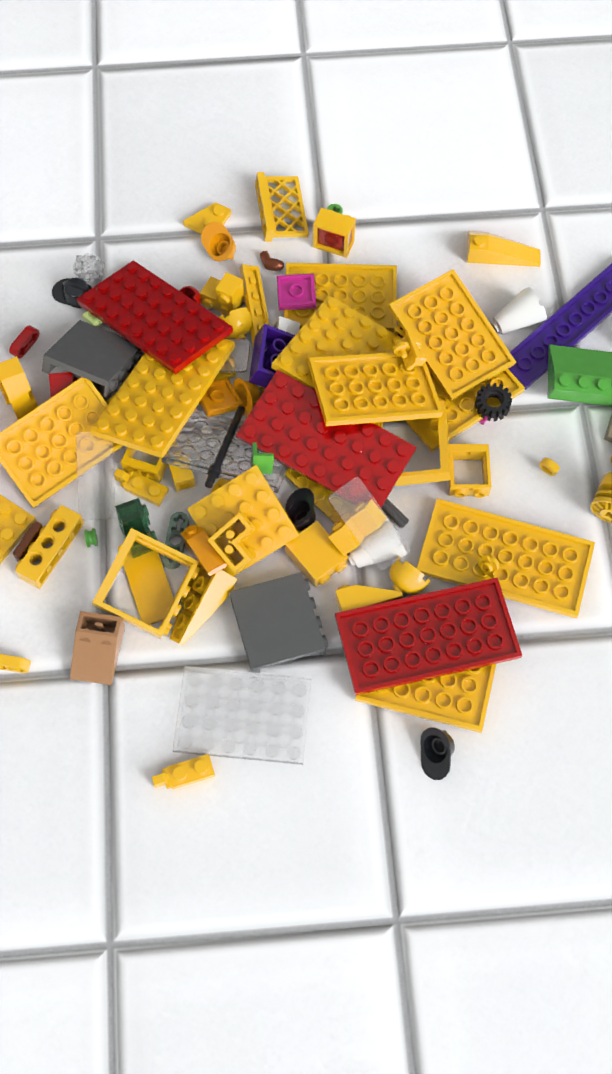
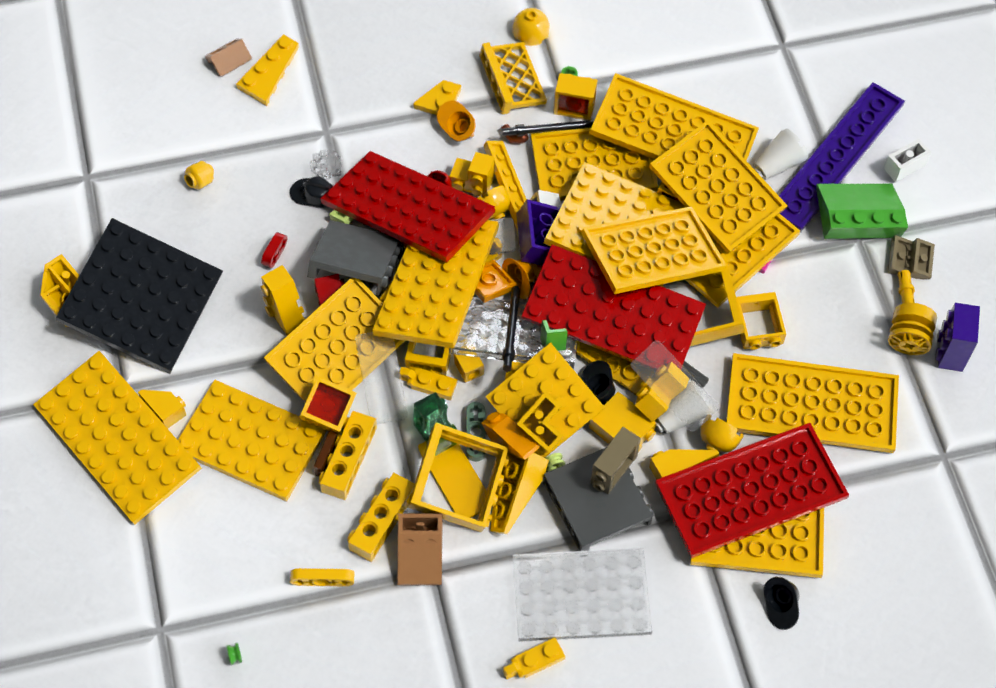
camera: 10 degrees left, 5 degrees down
bright green bush [84,528,98,548] -> none
dark pink tile [277,274,316,311] -> none
yellow hips [393,330,427,371] -> none
yellow wedge [467,231,541,267] -> none
black tyre [475,383,512,421] -> none
yellow plate [478,555,499,577] -> none
yellow tile [539,457,560,476] -> none
none -> medium nougat panel [205,38,252,76]
none -> yellow wing [236,34,299,106]
none -> piece [299,376,357,435]
none -> yellow brick [347,472,415,562]
none -> black bar [500,120,594,137]
none -> yellow cylinder [512,8,550,46]
none -> yellowish green bush [545,453,565,471]
none -> yellow plate [589,73,759,161]
none -> dark tan window [591,427,641,494]

